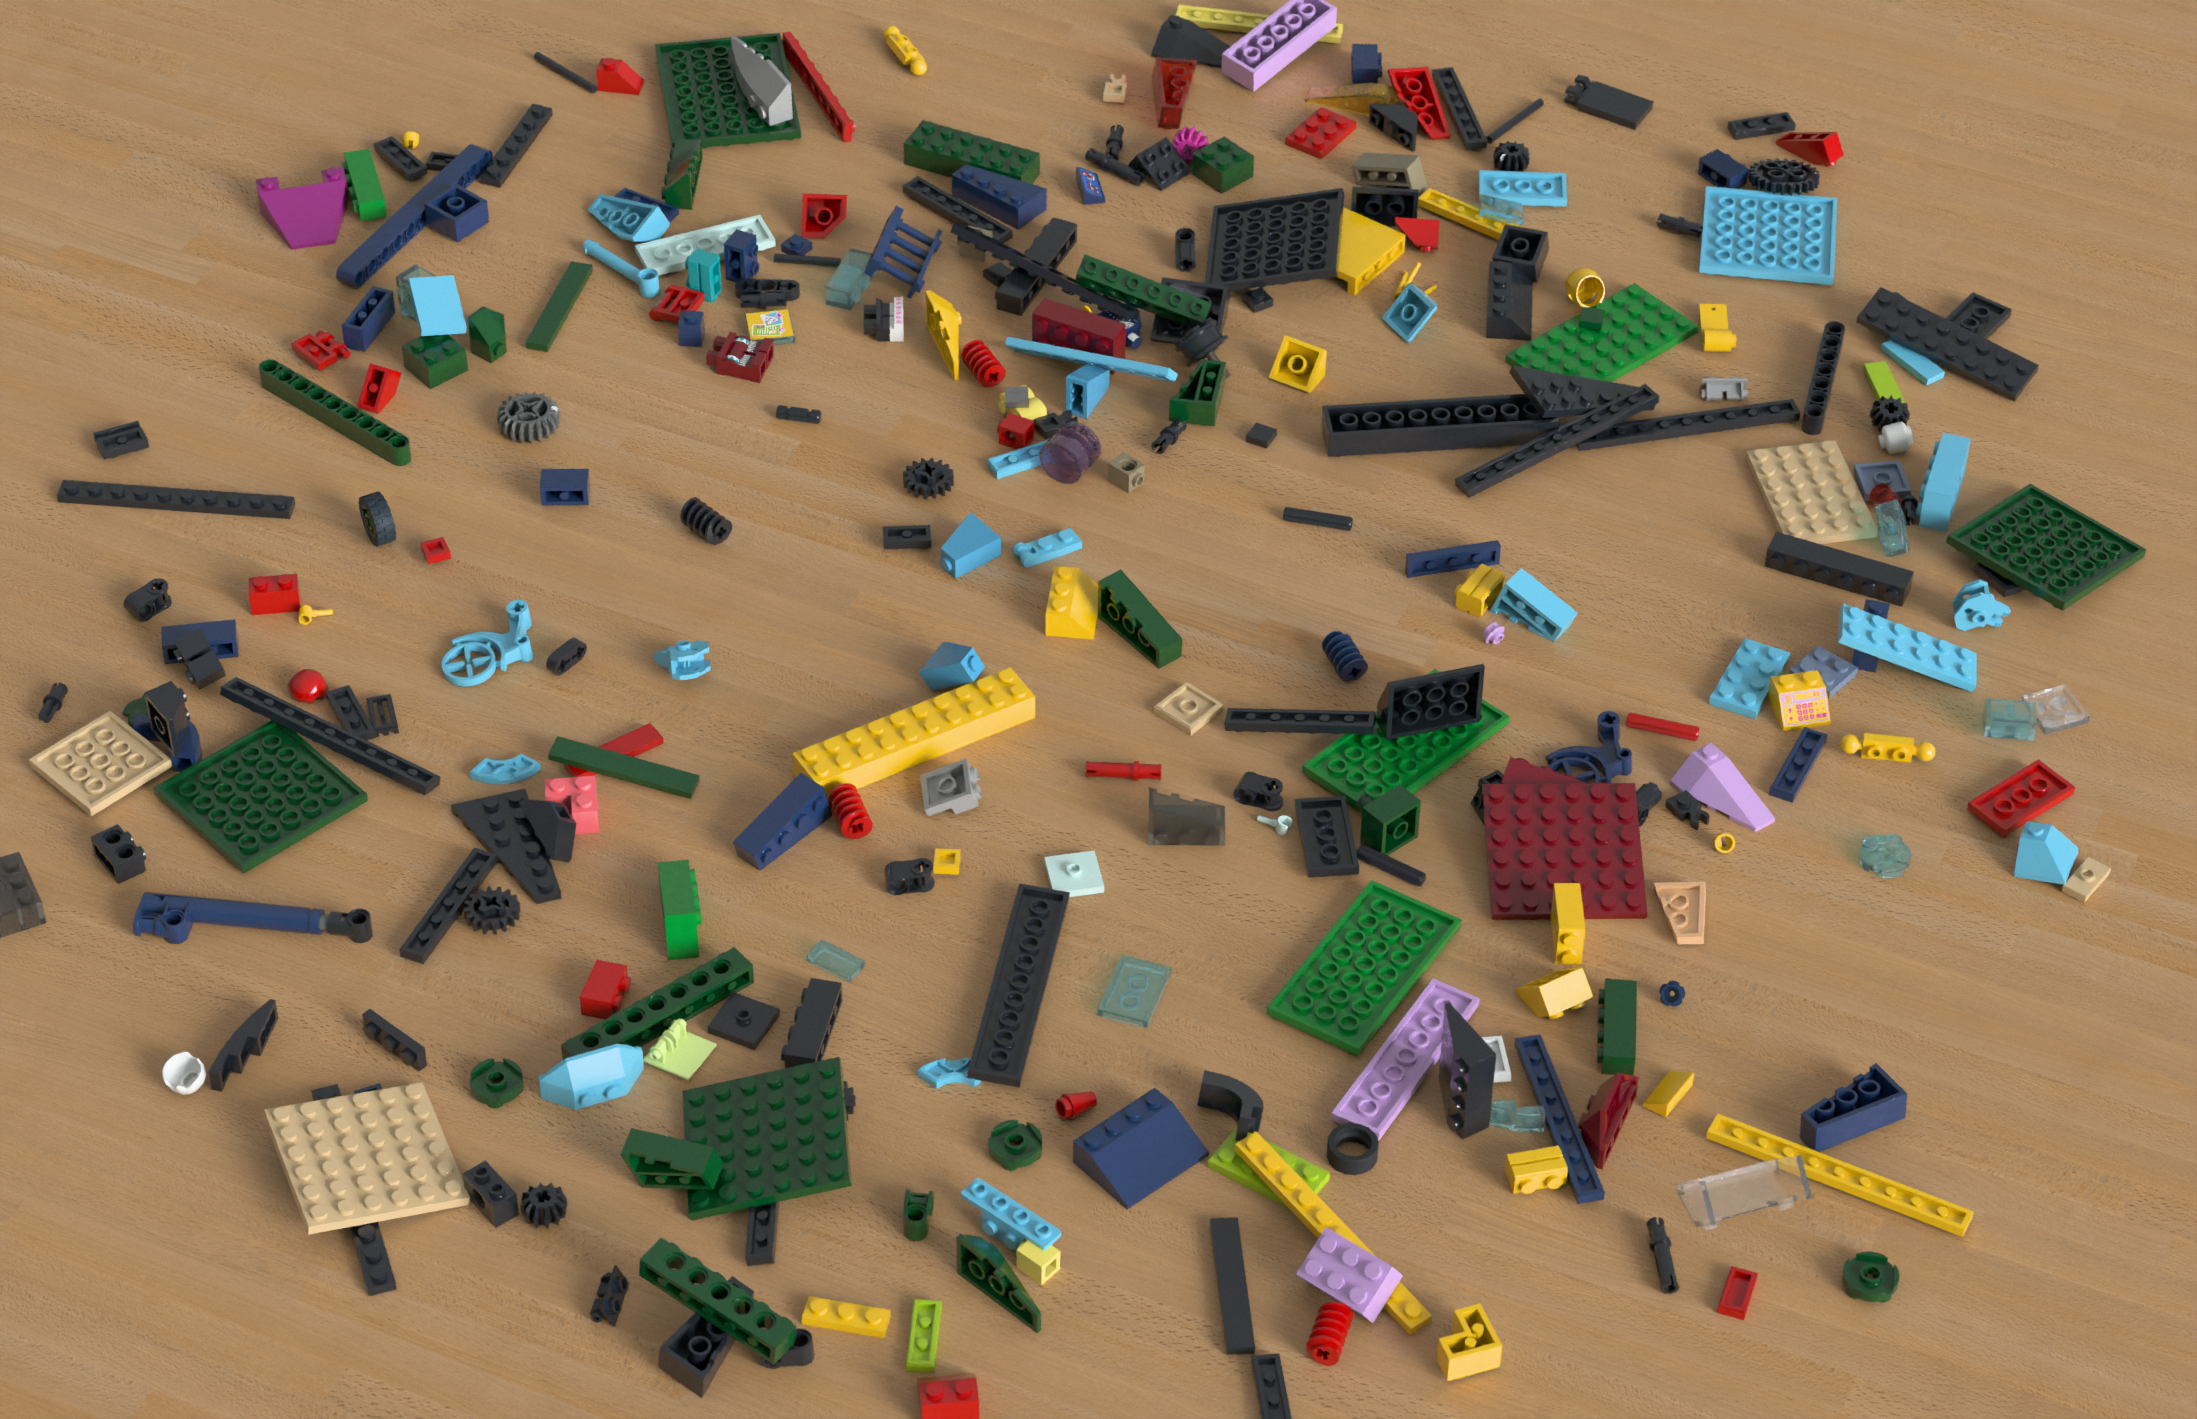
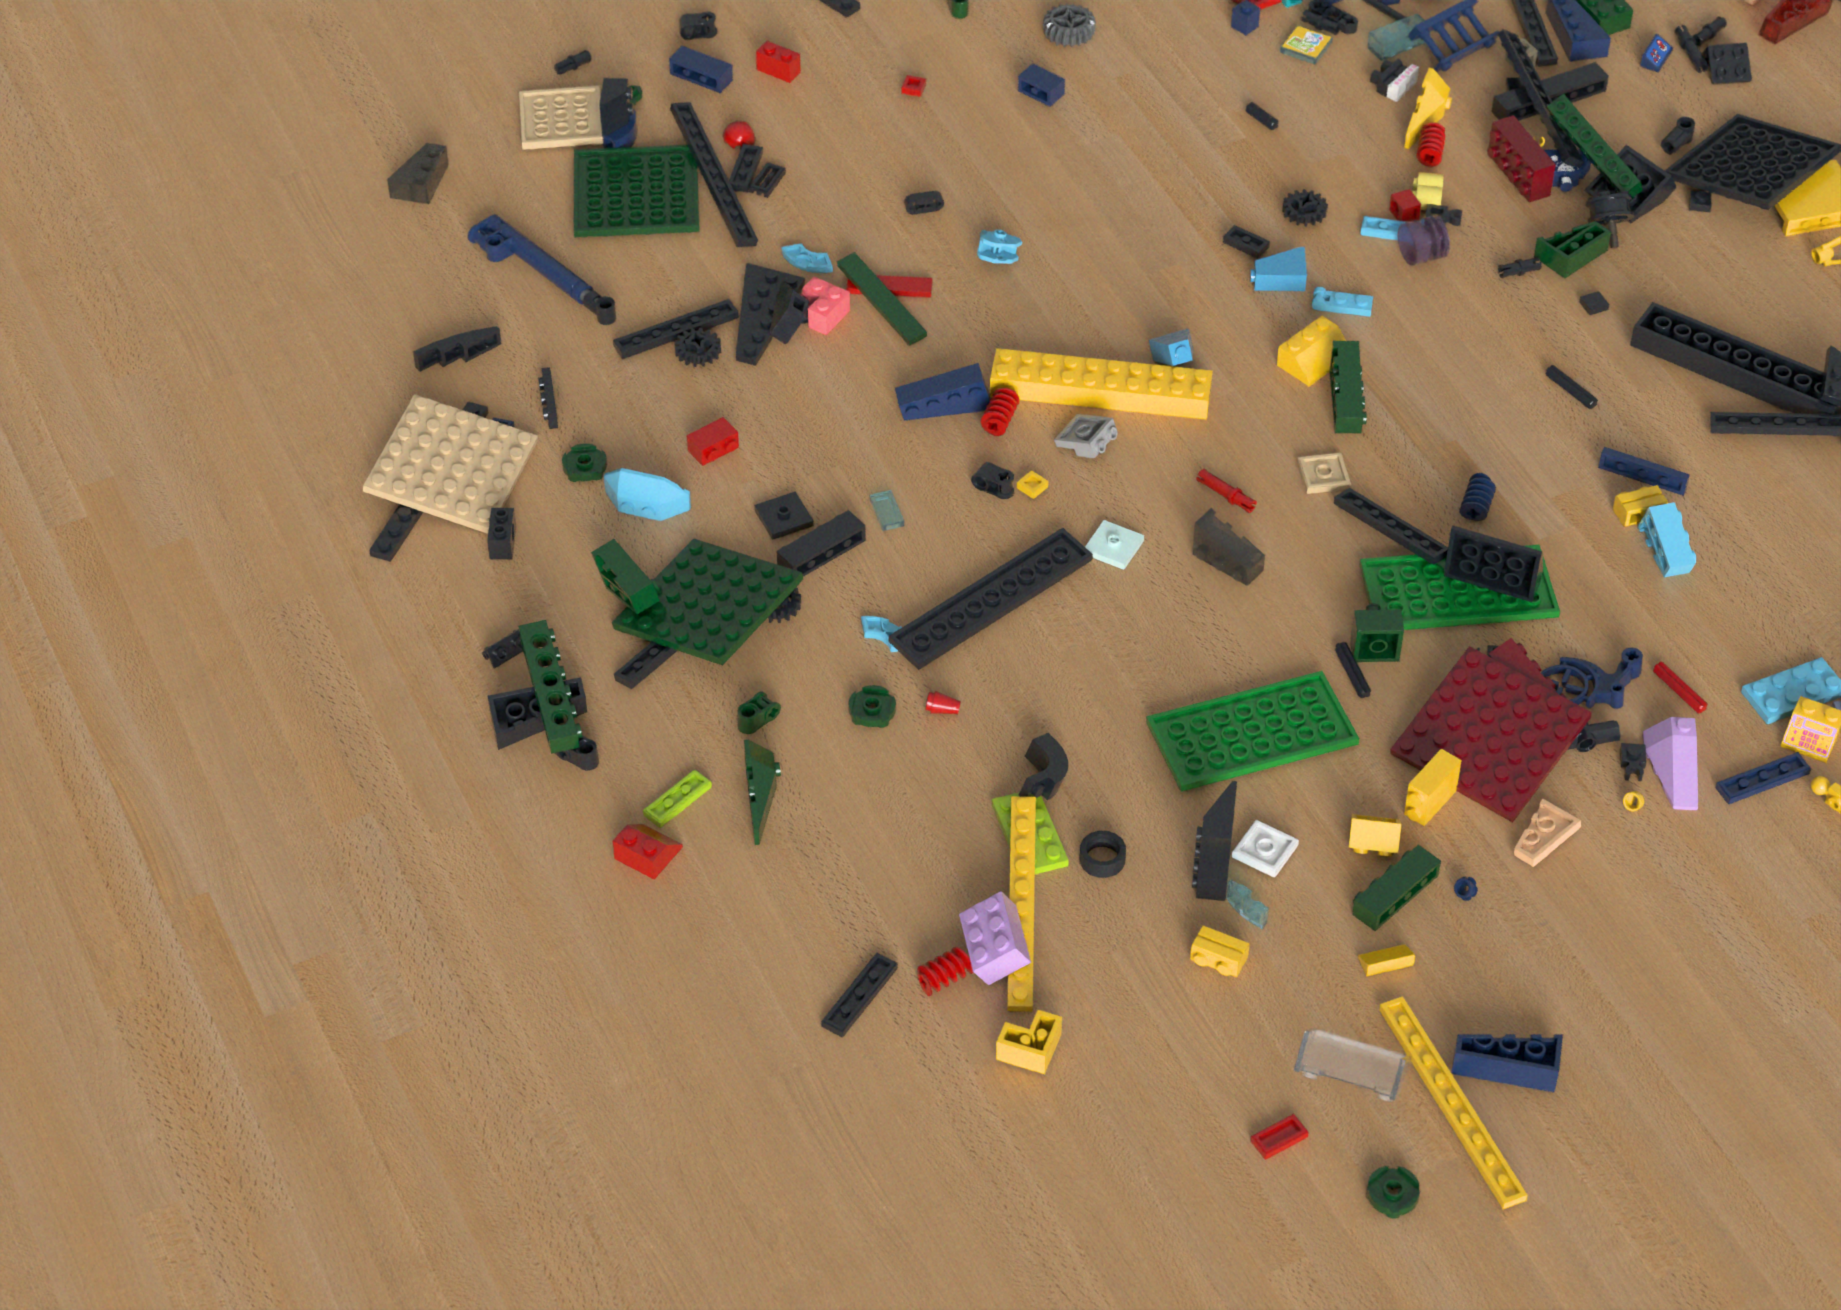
camera: 40 degrees right, 5 degrees up
black brick [91,824,147,884] -> none
white hair [162,1052,207,1095] -> none
black piece [173,628,226,690] -> none
yellow hand [298,605,333,625] -> none
black wheel [359,491,396,547] -> none
medium azure piece [442,600,533,687] -> none
black gear [520,1182,568,1229] -> none
dark green brick [561,947,754,1060] -> none
yellowish green hinge [643,1018,717,1080] -> none
green wedge [658,859,702,960] -> none
black piece [680,497,732,545] -> none
dark red hips [706,332,774,383] -> none
yellow plate [802,1296,891,1339] -> none
medium azure bracket [961,1178,1061,1251] -> none
medium azure tile [1005,337,1178,382] -> none
flat silver tile [1005,386,1029,408] -> none
light yellow brick [1016,1240,1060,1285] -> none
dark azure slope [1066,364,1109,419] -> none
dark blue slope [1073,1088,1209,1209] -> none
clear light blue tile [1097,955,1172,1028] -> none
dark tan brick [1108,452,1145,493] -> none
dark pink gear [1172,126,1209,163] -> none
dark green brick [1192,136,1254,194] -> none
black tile [1210,1217,1255,1355] -> none
black piece [1233,772,1283,811] -> none
light aqua hand [1257,815,1292,835] -> none
yellow slope [1268,335,1327,393] -> none
black plate [1295,796,1359,878] -> none
lavender plate [1331,979,1480,1141] -> none
medium azure slope [1382,283,1438,344] -> none
lavender plate [1482,622,1505,645] -> none
dark blue plate [1514,1034,1605,1204] -> none
dark red wedge [1578,1073,1639,1170] -> none
black pin [1646,1217,1679,1294] -> none
clear light blue plate [1858,834,1911,878] -> none

